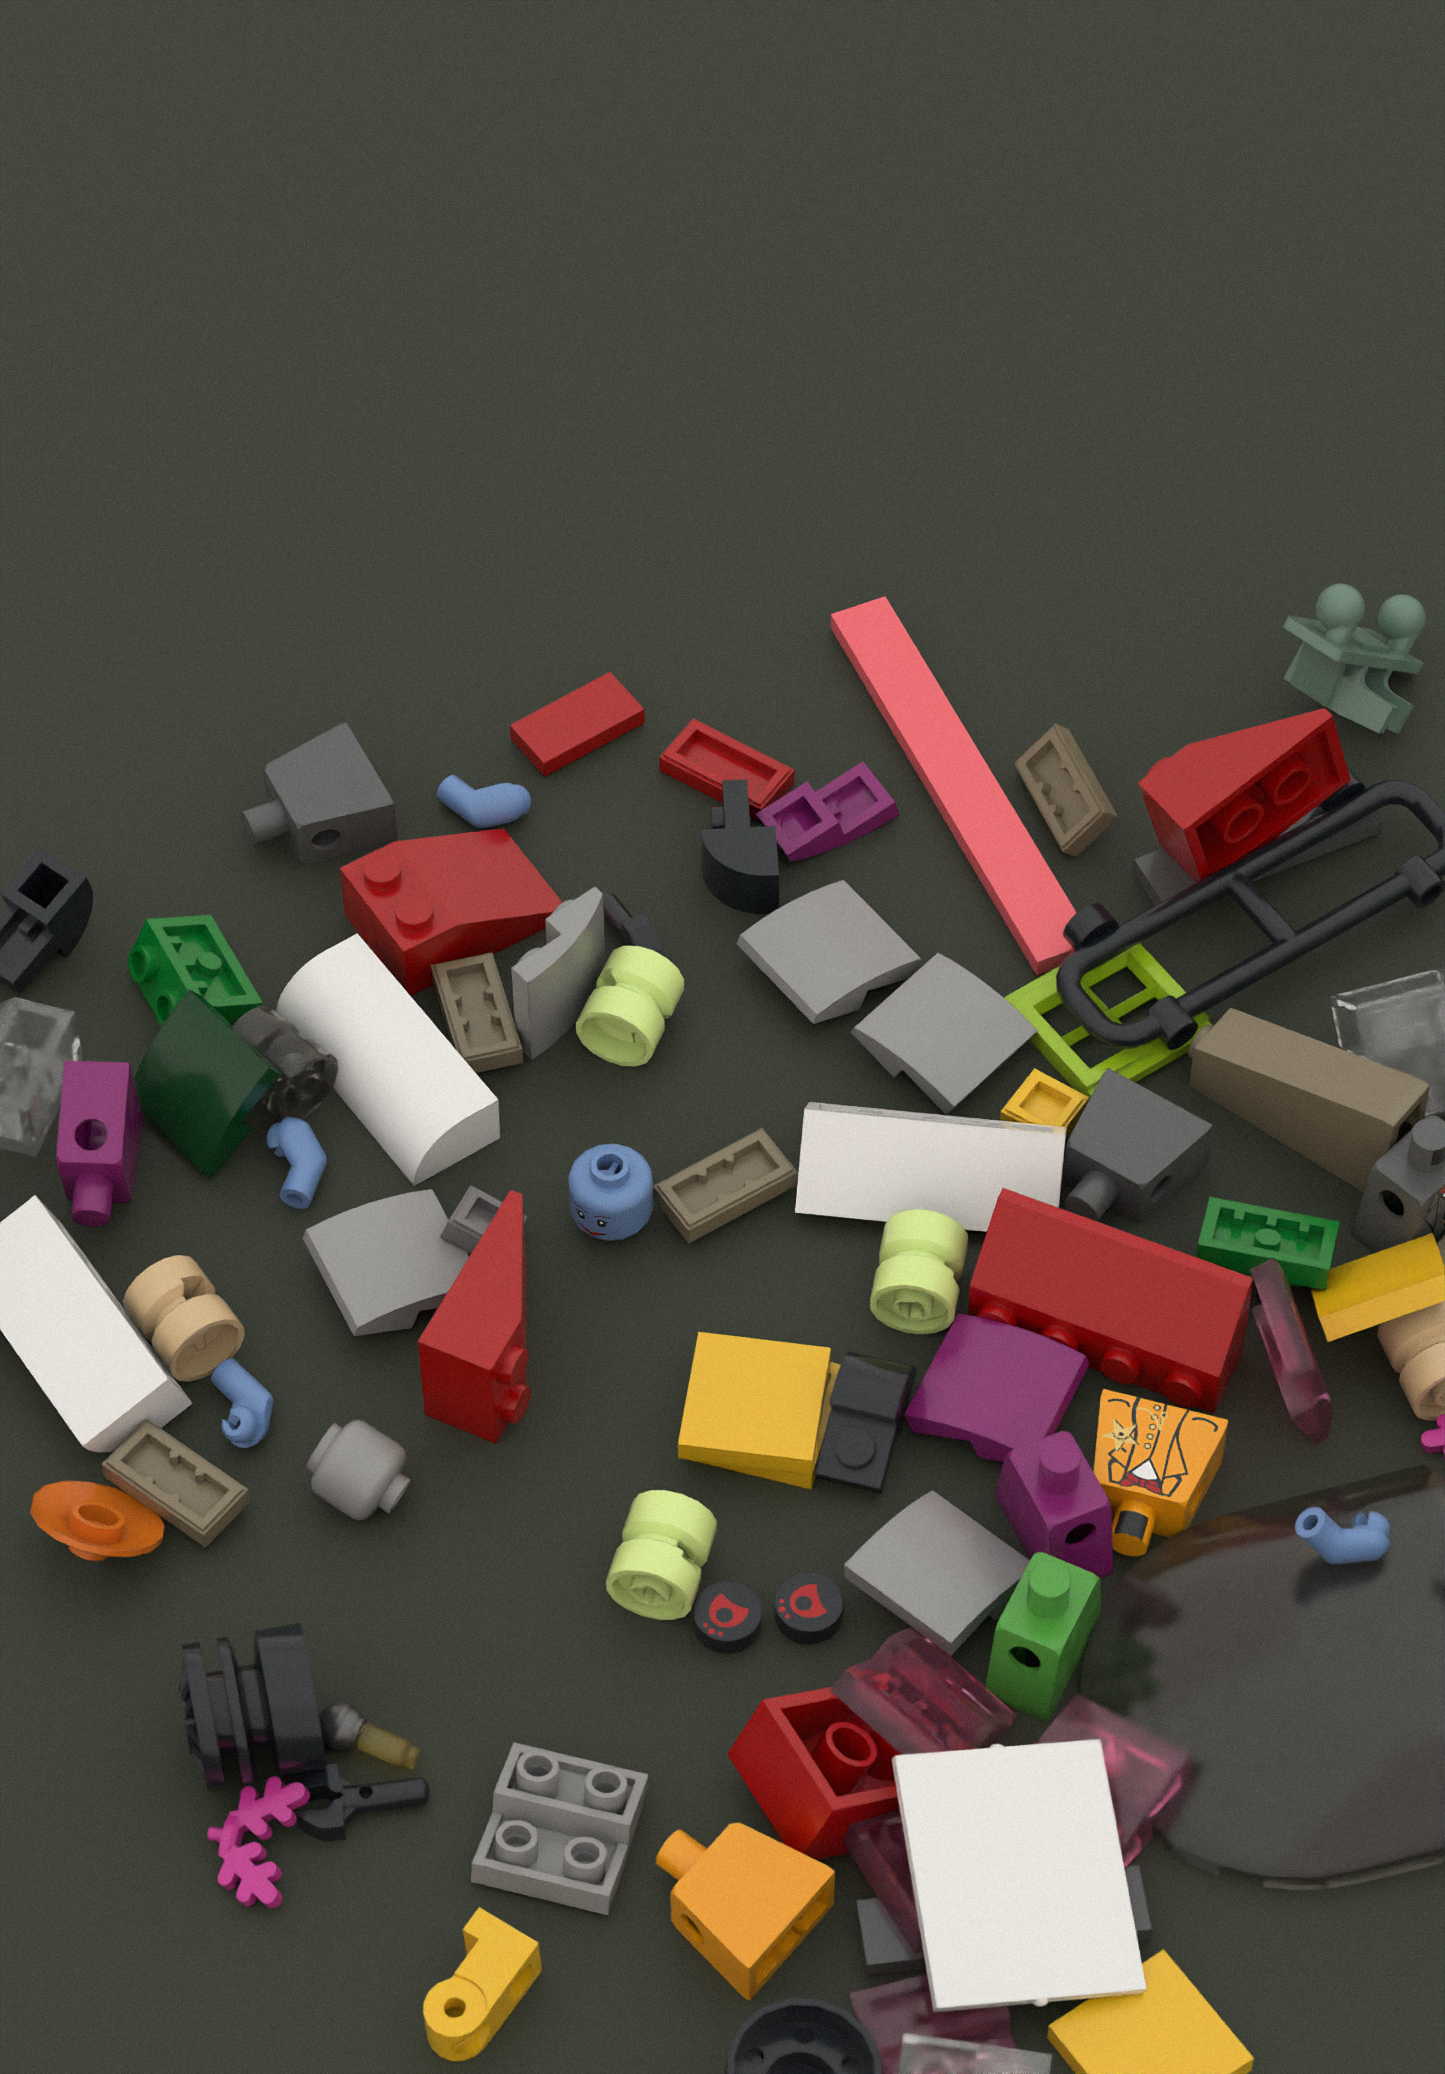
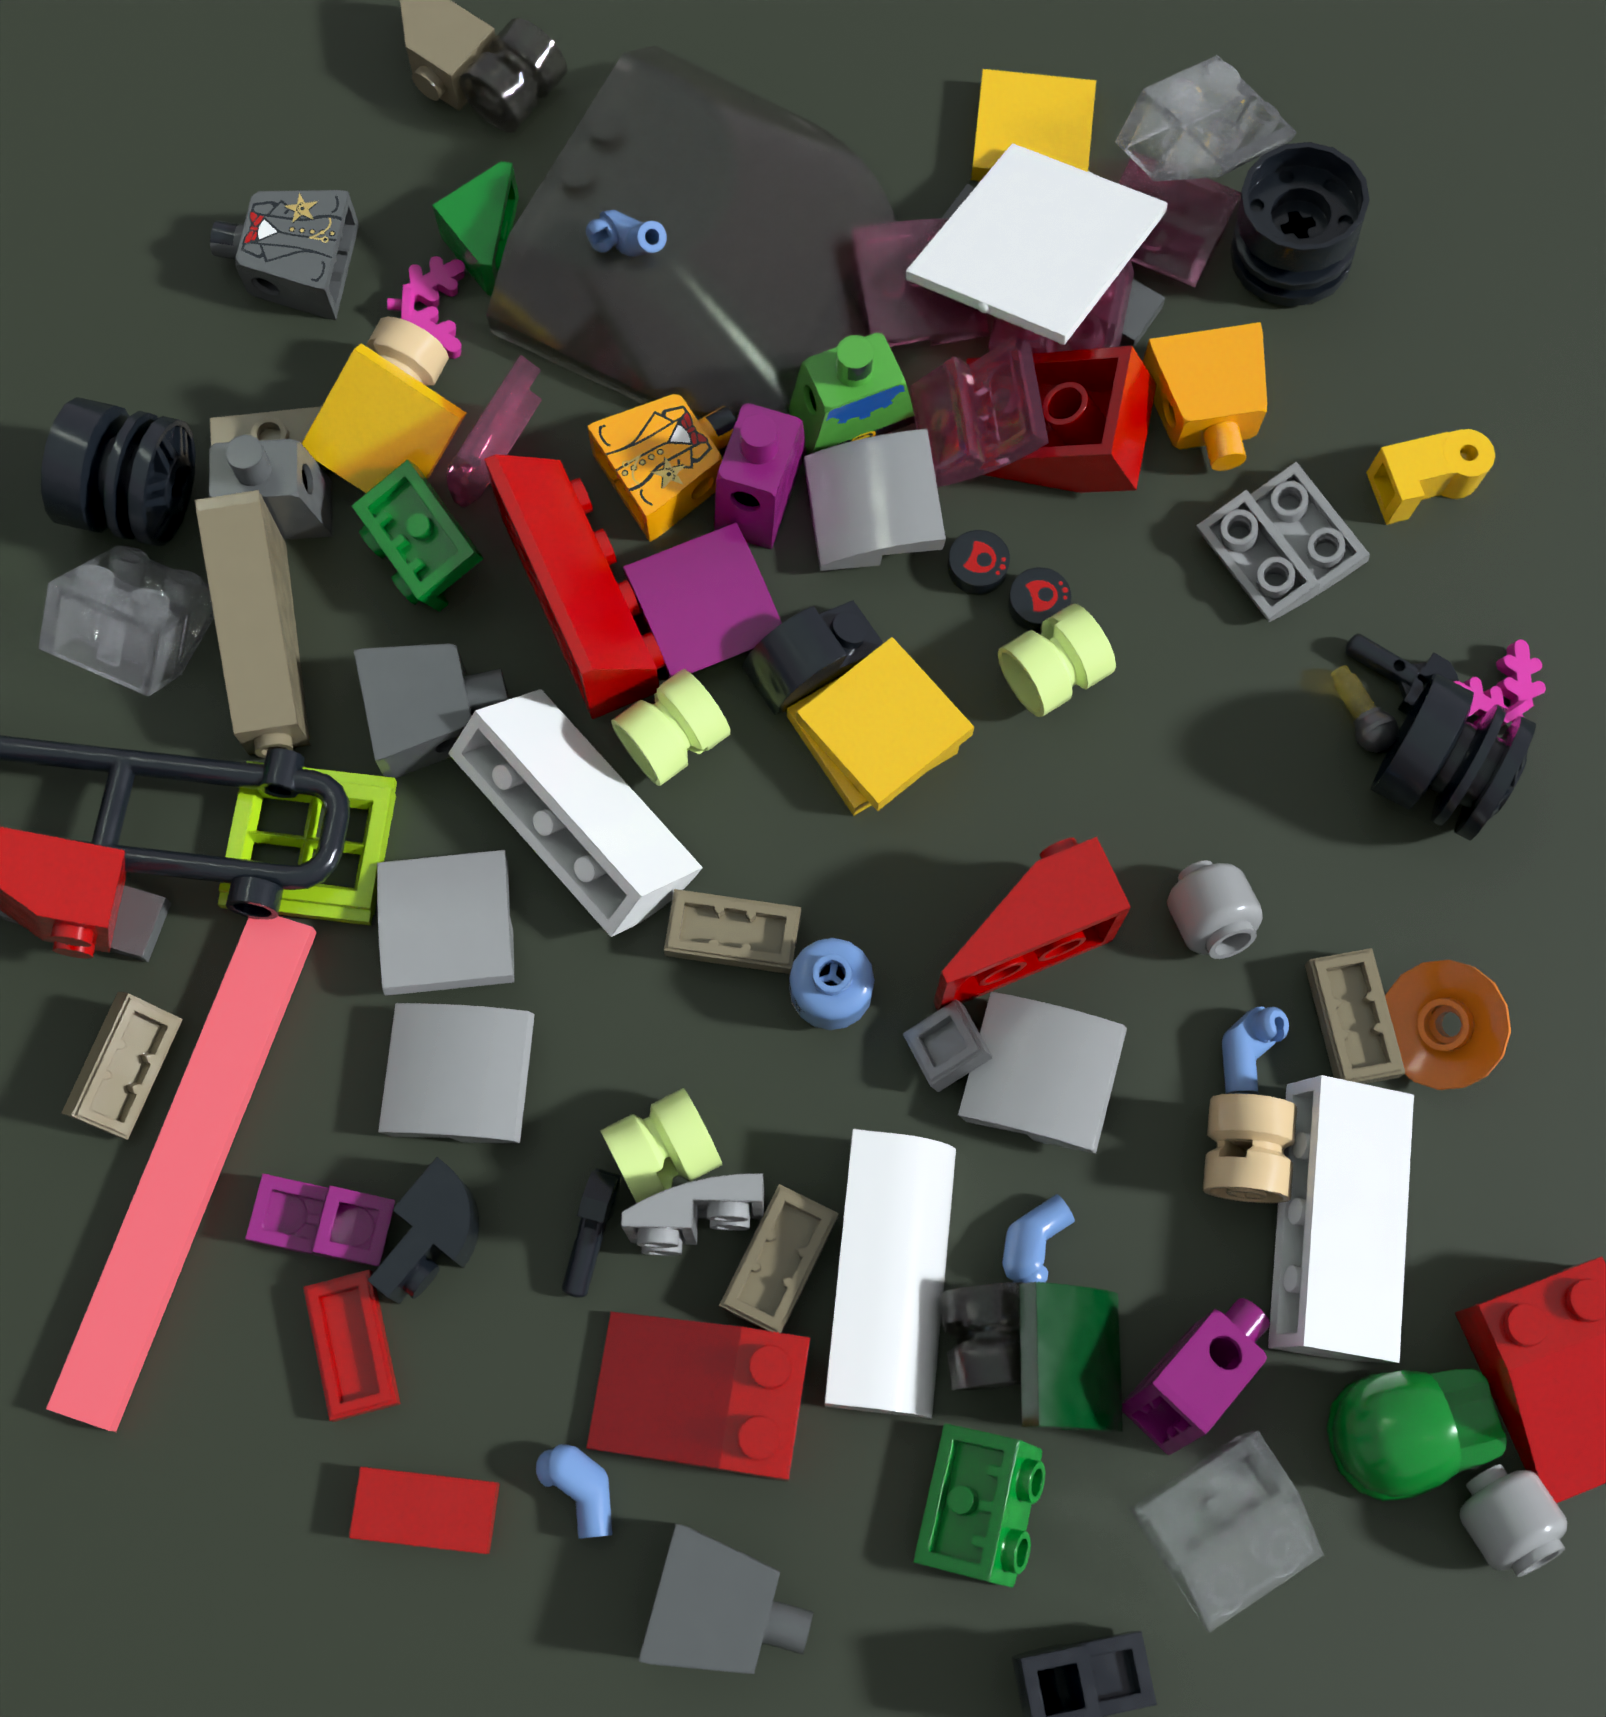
camera: 140 degrees left, 20 degrees up
yellow tile [1000,1068,1089,1138] -> none

